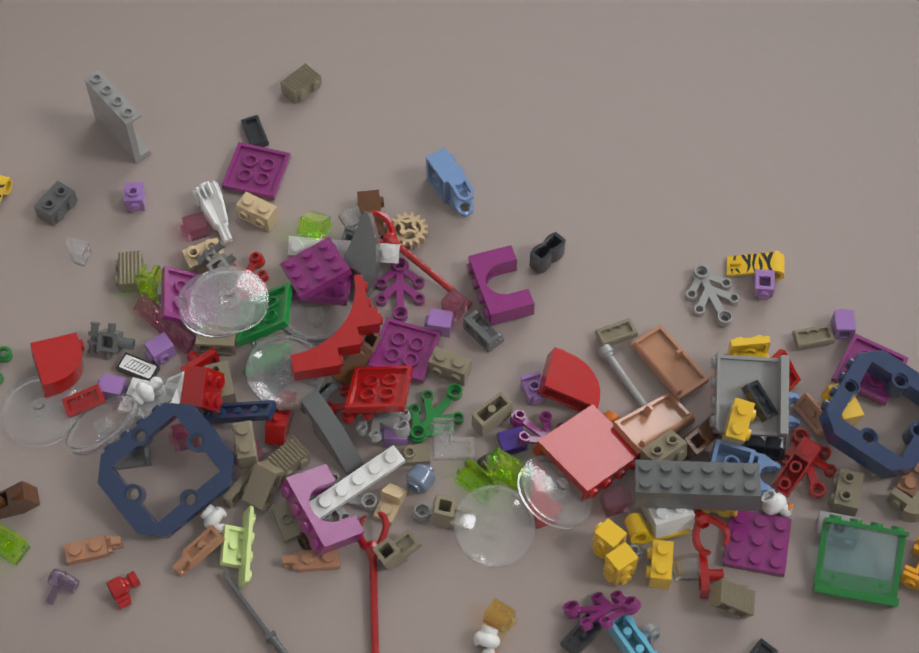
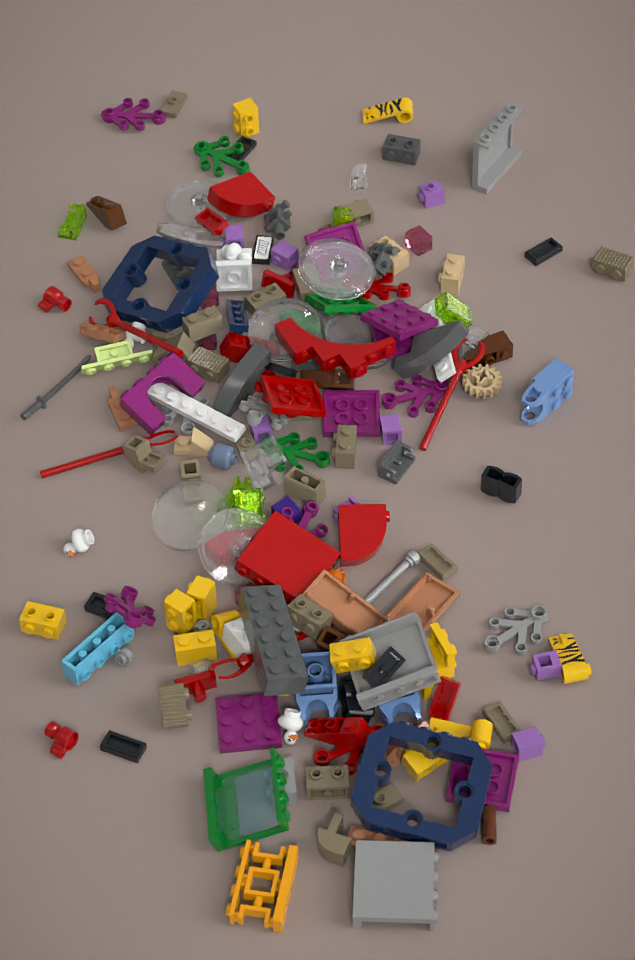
camera: 75 degrees right, 10 degrees down
clear purple piece [45,568,80,605] -> none
red brick [180,366,225,413] -> none
white piece [192,181,233,244] -> none
magenta plate [222,142,291,201] -> none
clear pink brick [441,288,468,323] -> none
magenta arch [466,245,535,326] -> none
clear yellow brick [483,598,517,635] -> none
none -> red piece [89,298,183,357]
none -> yellow door [429,717,493,750]

